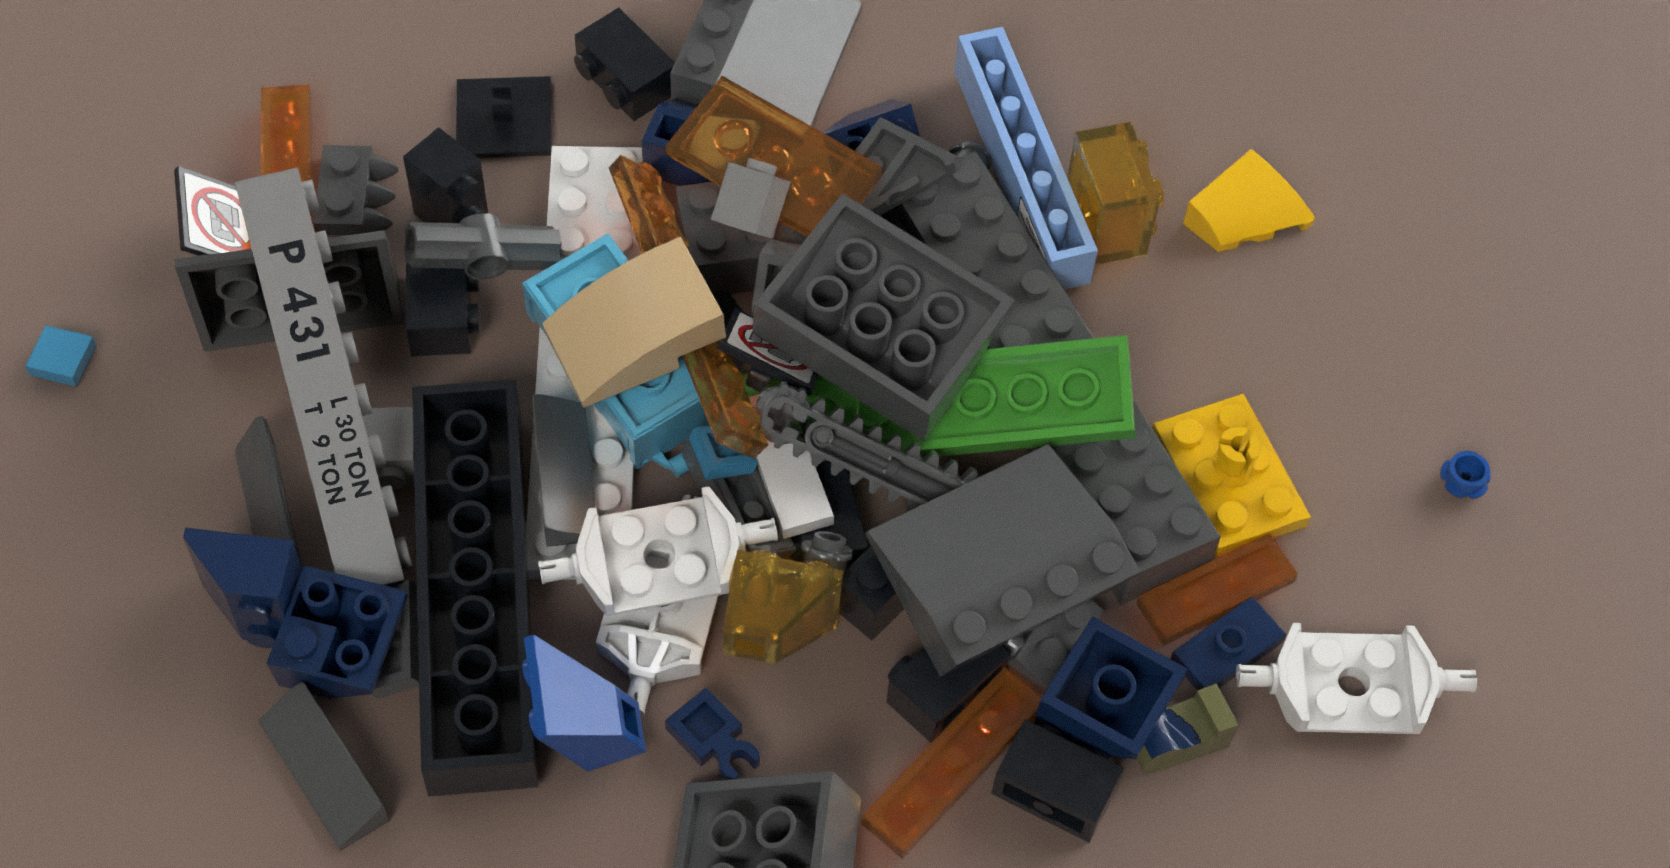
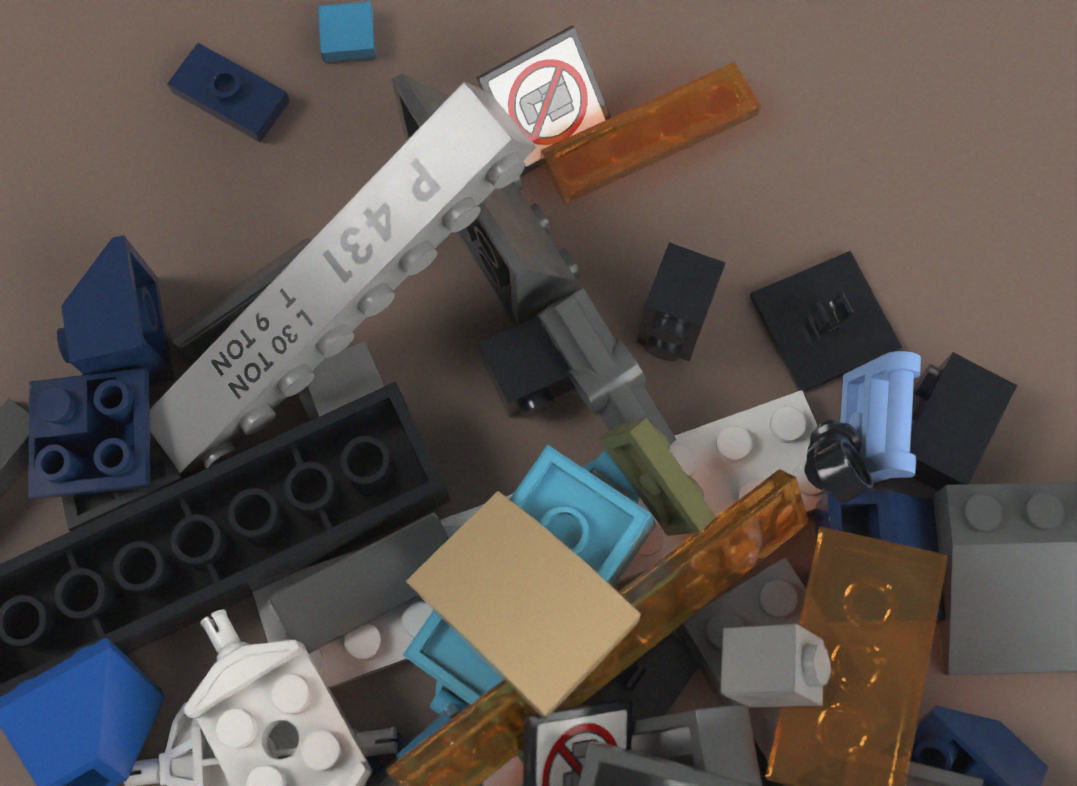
camera: 75 degrees right, 15 degrees up
dark grey plate [313,145,399,235] -> none
none -> dark blue plate [167,43,290,142]
none -> olive plate [599,417,716,536]
none -> black connector [804,420,873,504]
none -> light blue plate [840,351,921,484]

